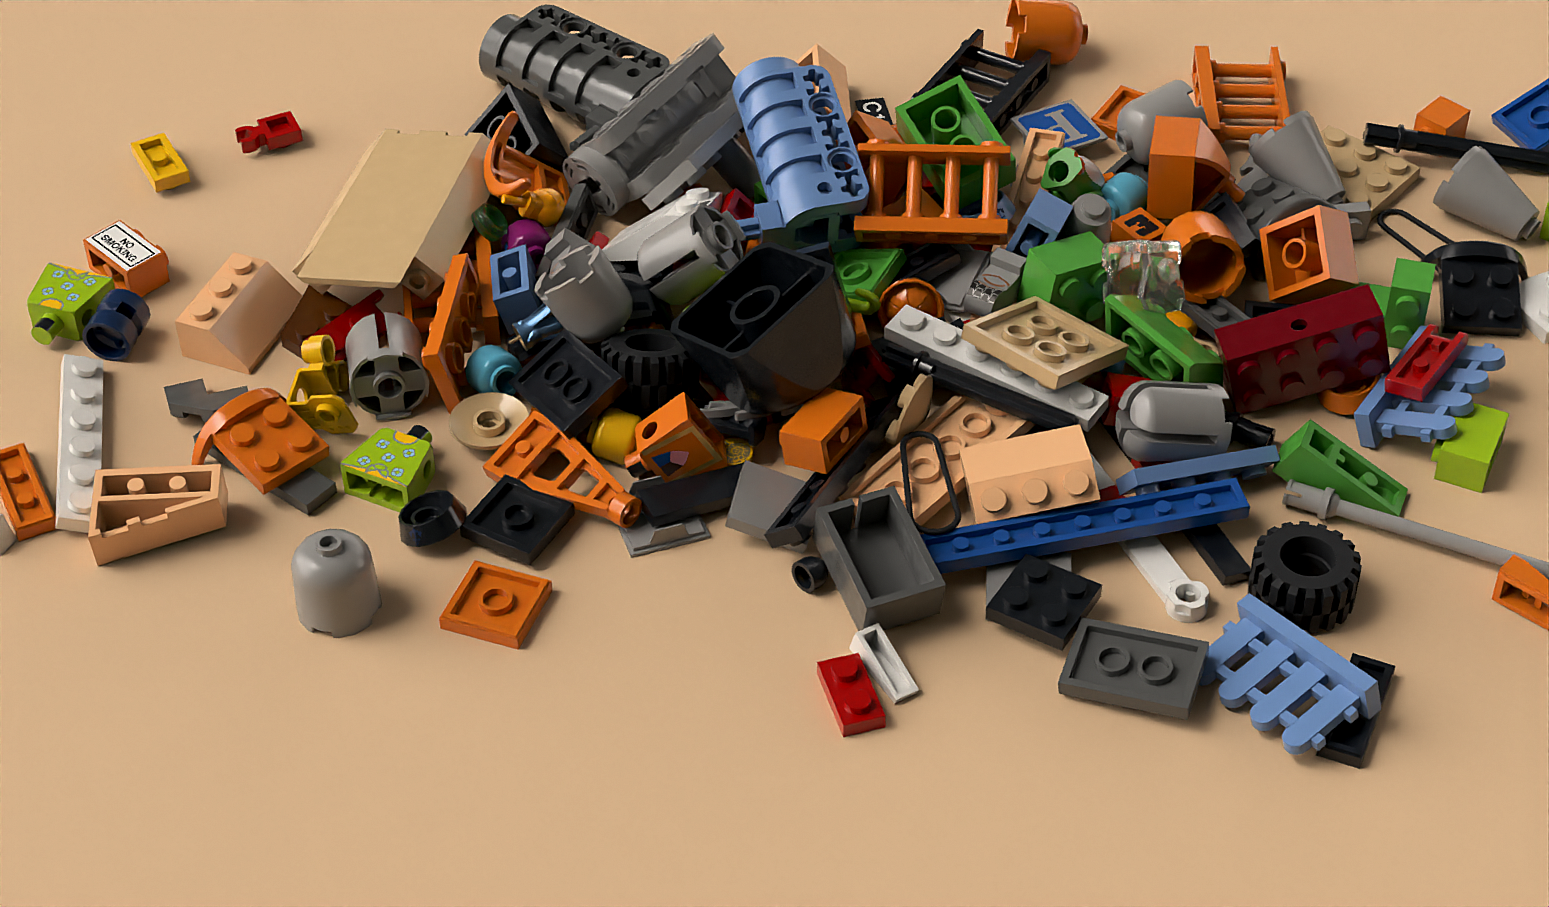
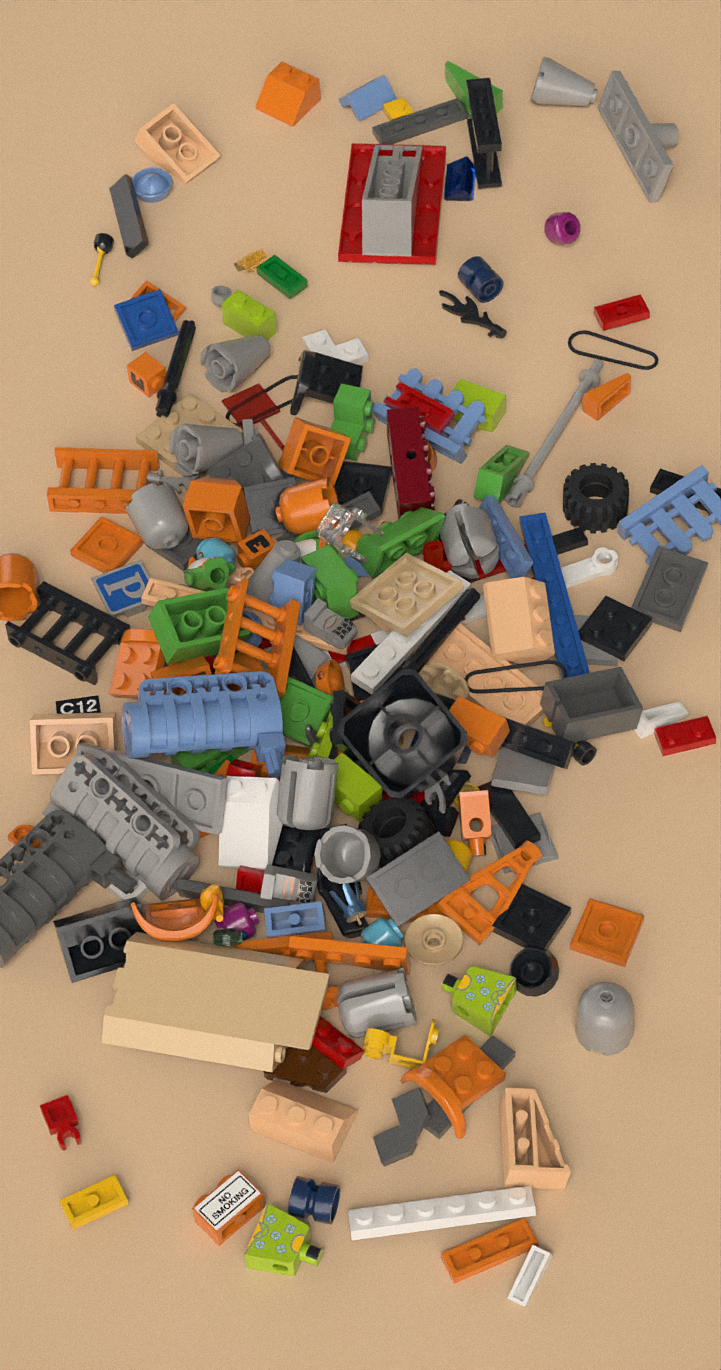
camera: 85 degrees left, 10 degrees up
none -> clear red piece [221,383,284,451]

